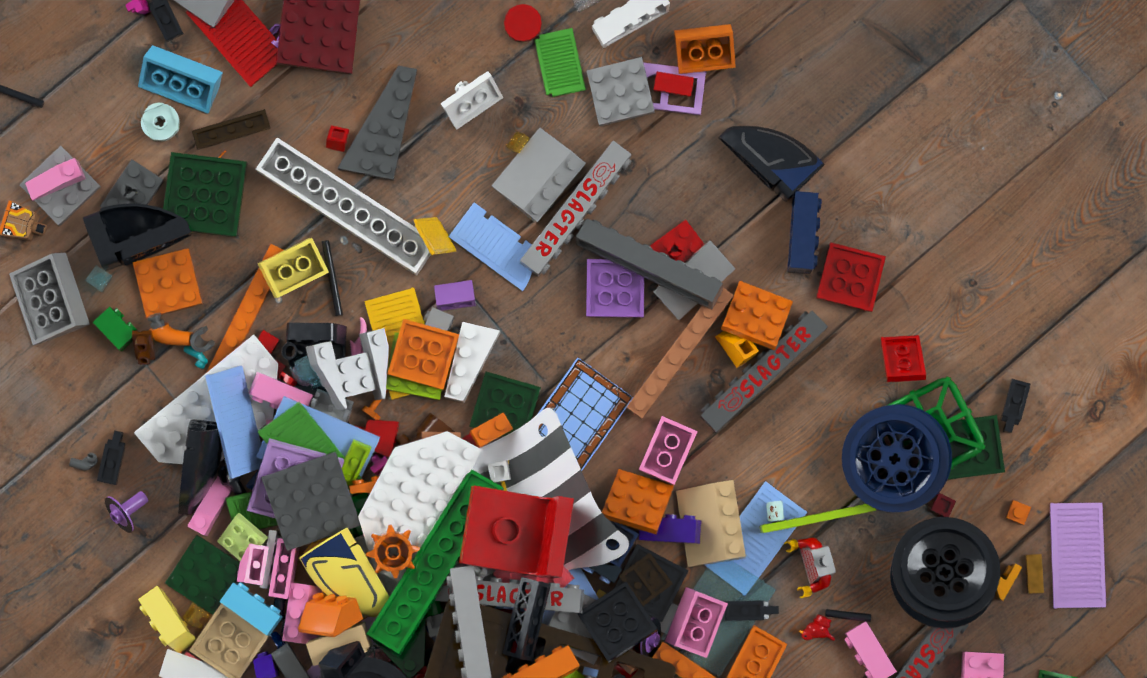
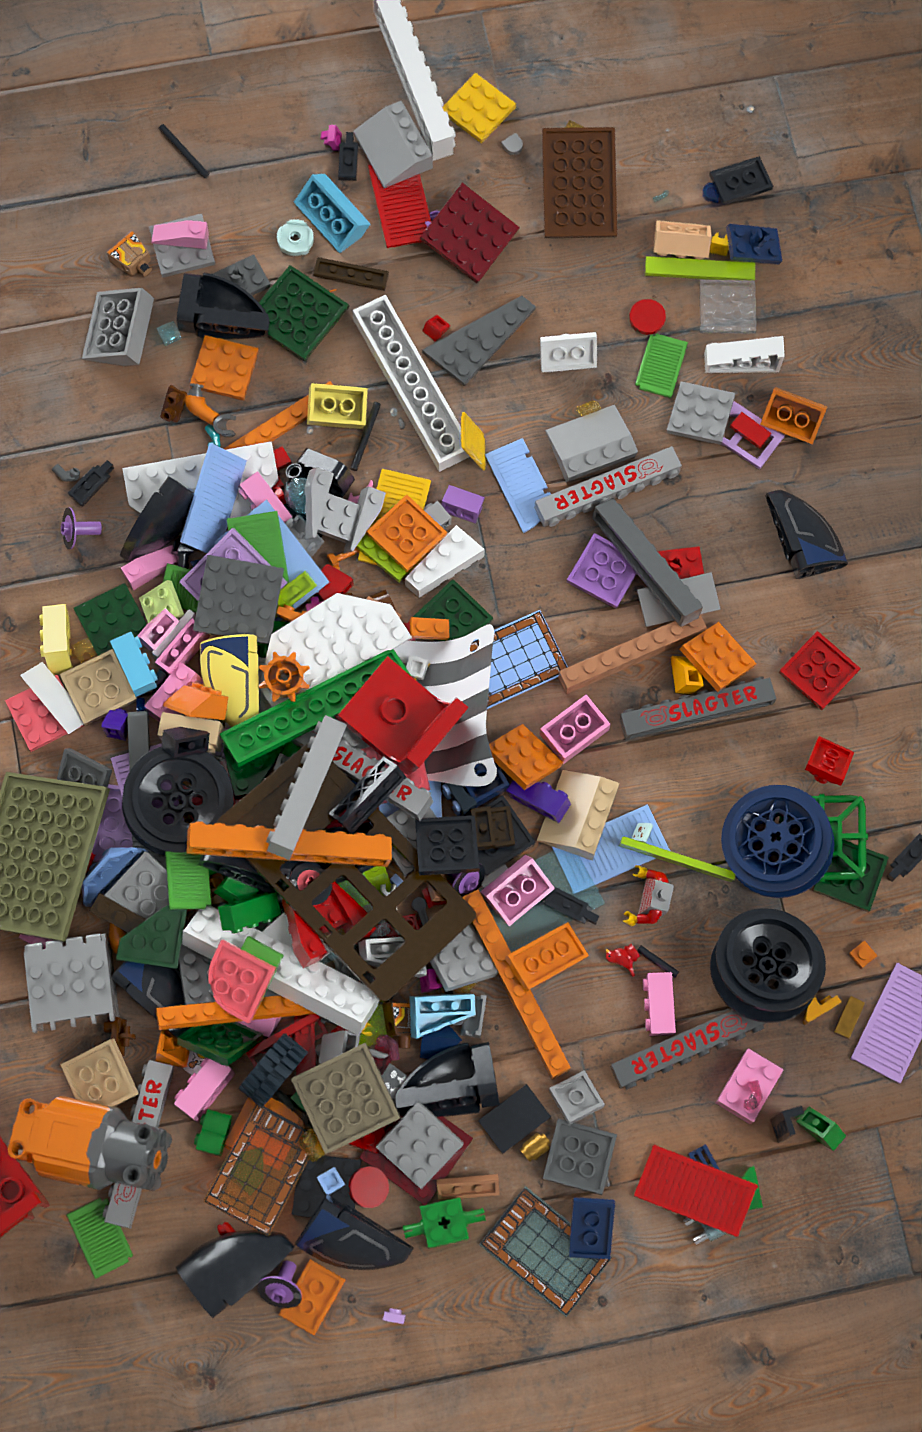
camera: 25 degrees right, 10 degrees down
green brick [93,306,137,352] -> none
dark blue brick [787,191,822,274] -> none
dark red tile [930,493,956,517] -> none

